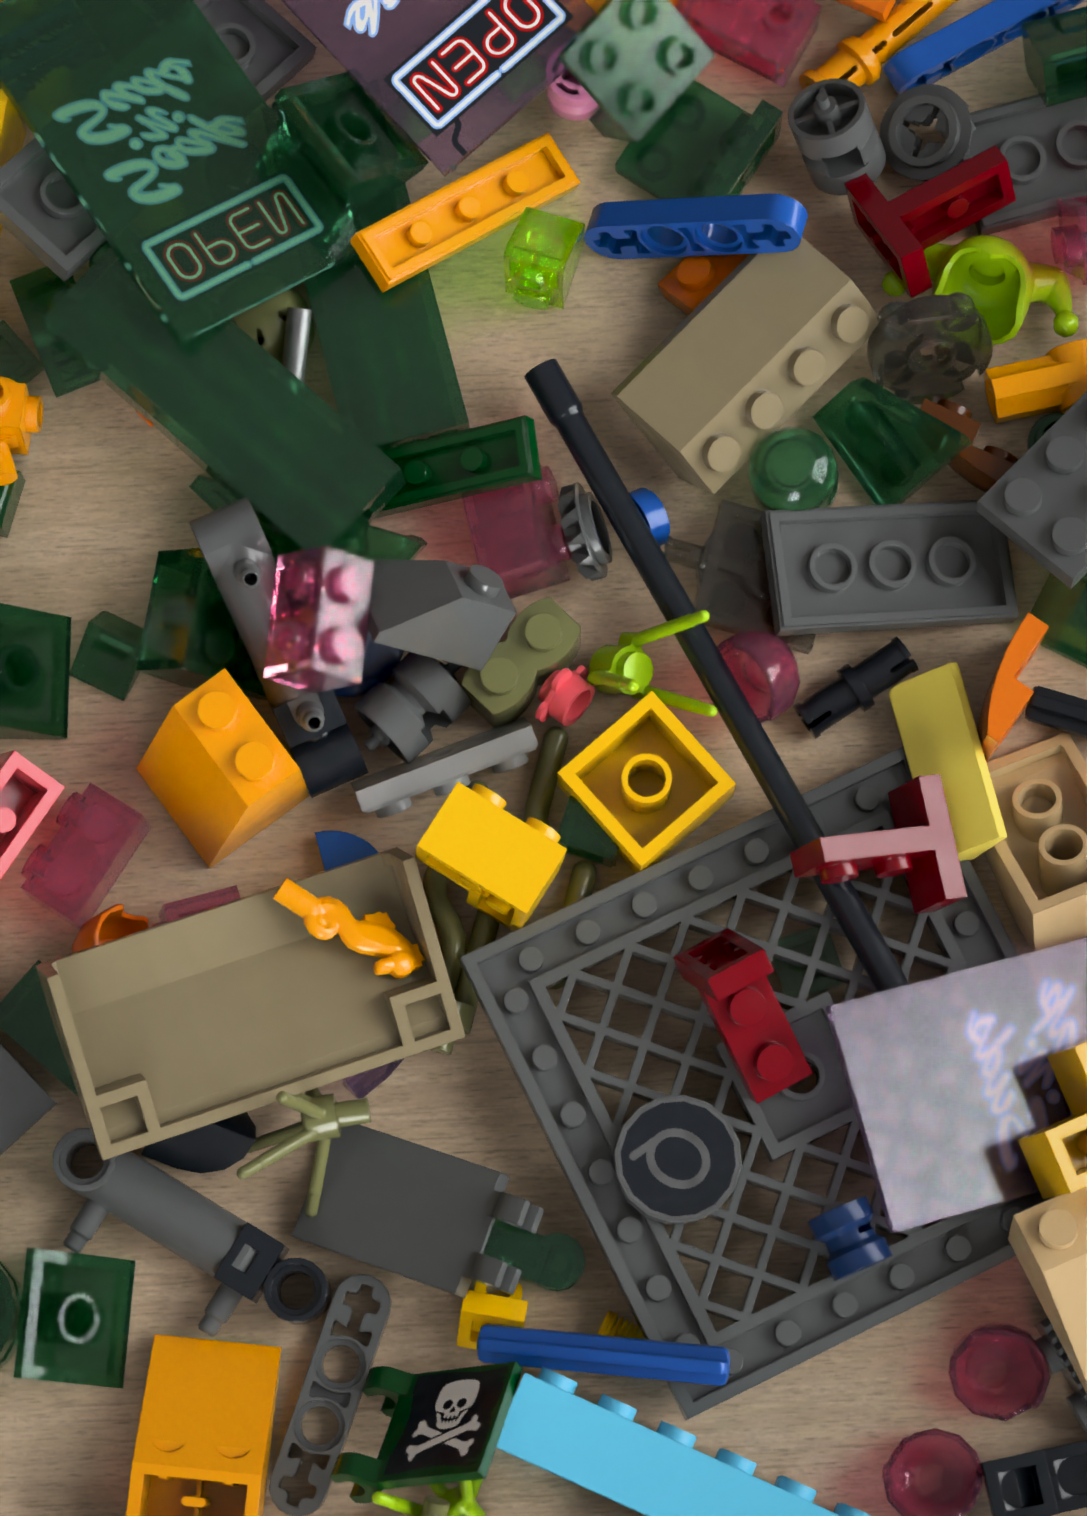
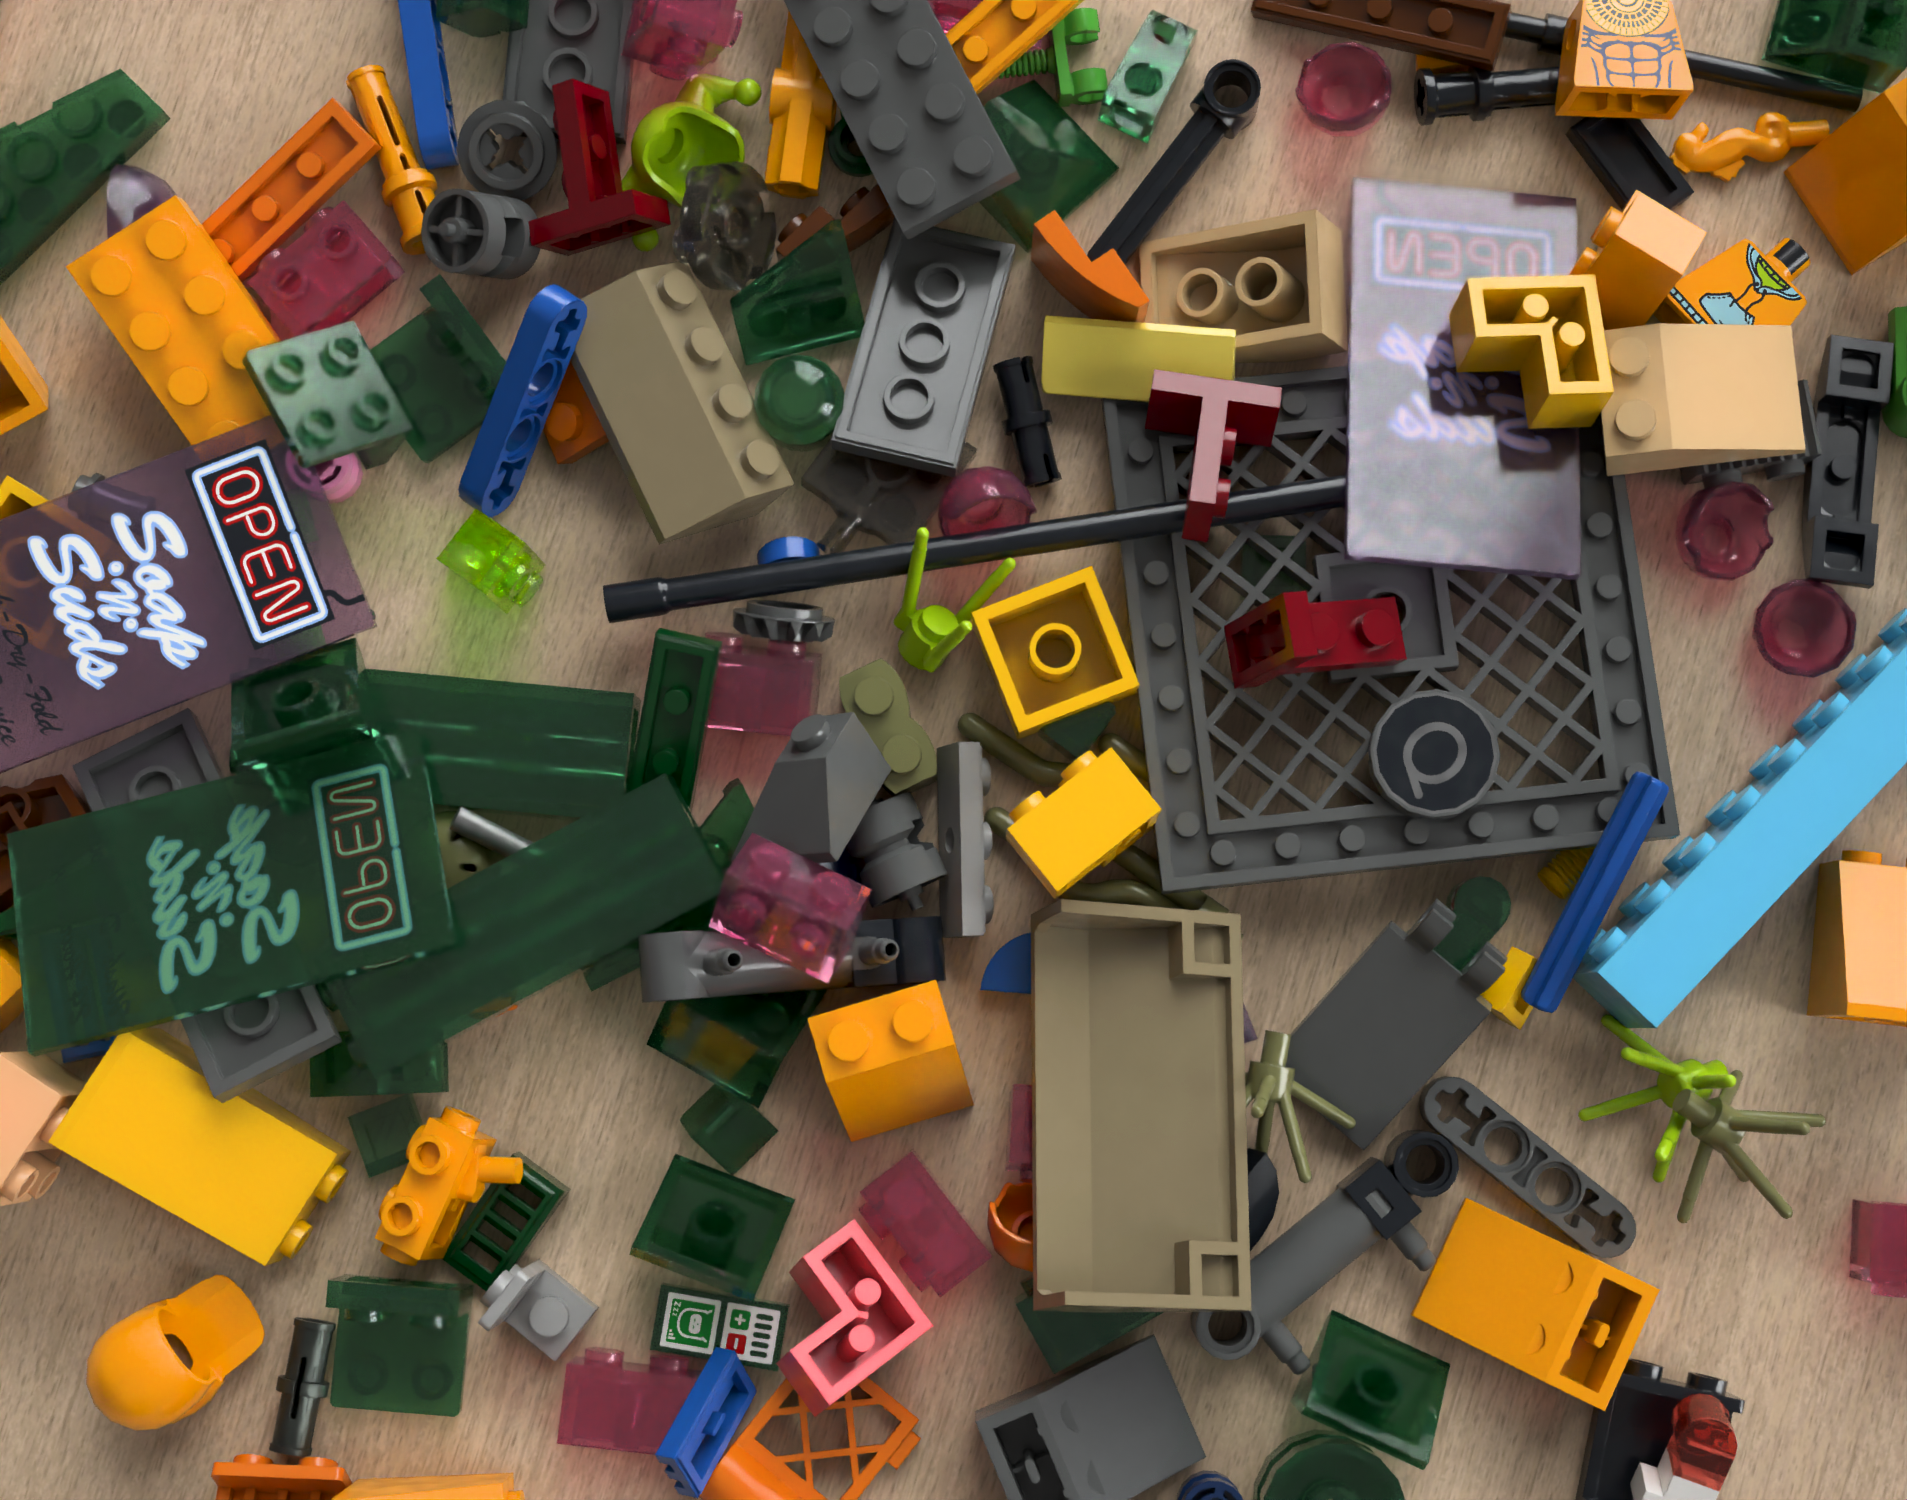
camera: 70 degrees left, 5 degrees up
light orange animal [273,877,425,979] -> none
flag [330,1361,523,1504] -> none
light orange tile [350,132,581,293] -> none
coral plate [535,665,595,726] -> none
dark blue wheel [807,1196,893,1282] -> none

